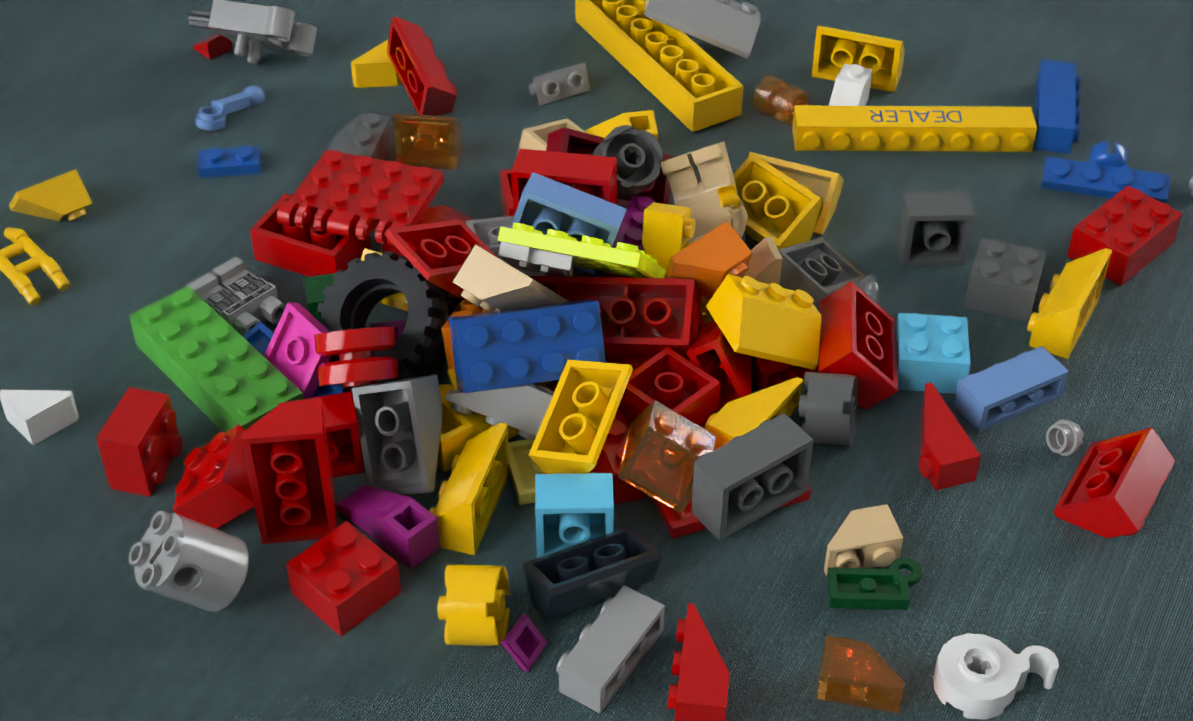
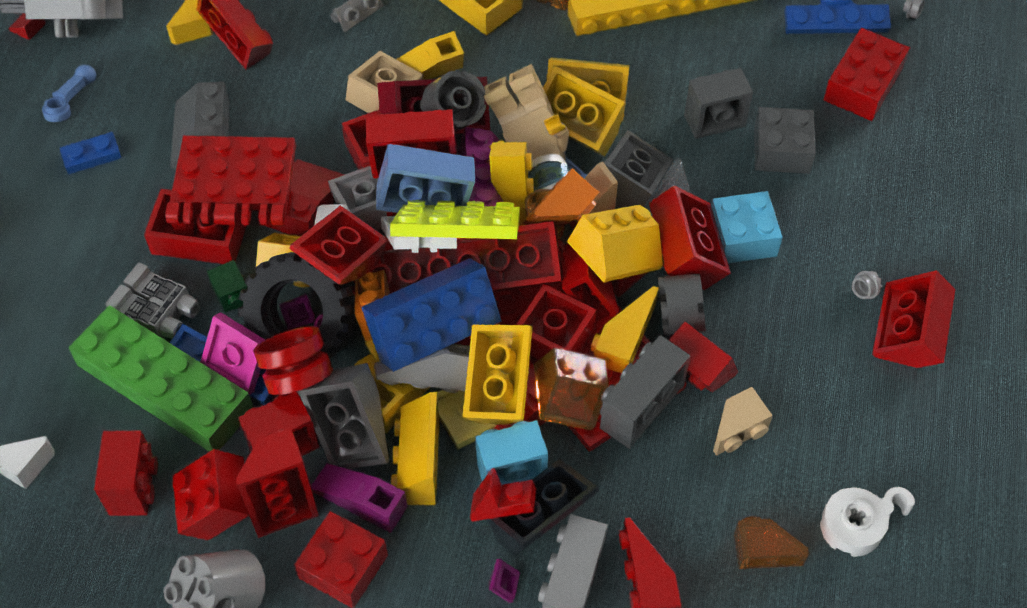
camera: 15 degrees left, 15 degrees up
clear orange slope [393,113,462,170] -> none
yellow brick [438,565,510,646] -> none
tan slope [453,244,569,312] -> none
dark green hinge [827,558,922,610] -> none
red slope [918,382,981,491] -> none
medium blue brick [953,346,1069,432] -> none
yellow slope [1027,248,1112,359] -> none
none -> red slope [470,468,536,522]
none -> red slope [669,321,738,393]

